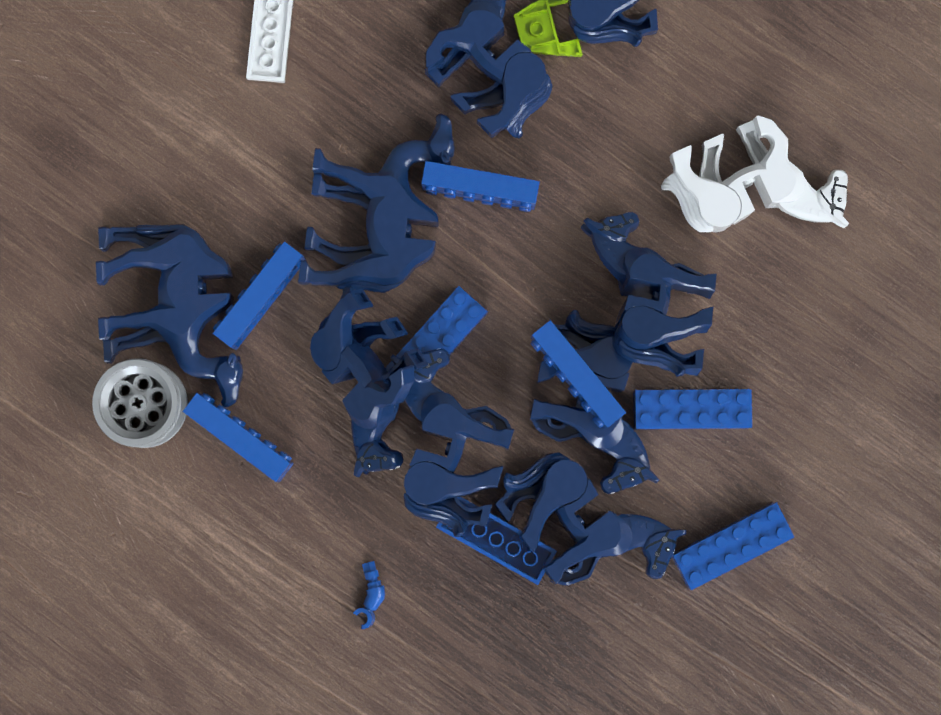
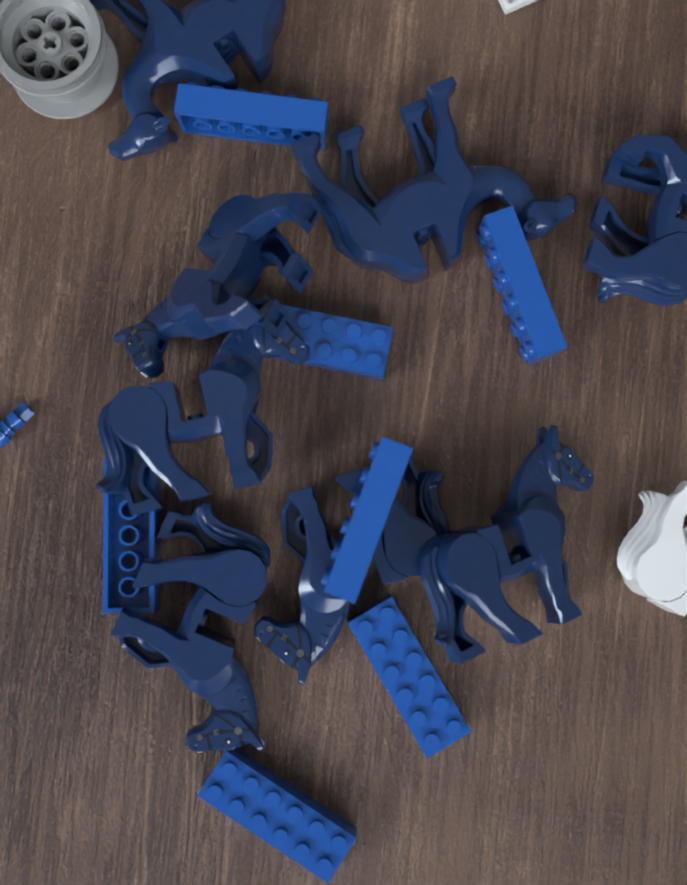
camera: 60 degrees right, 0 degrees up
blue brick [182,393,294,482] -> none

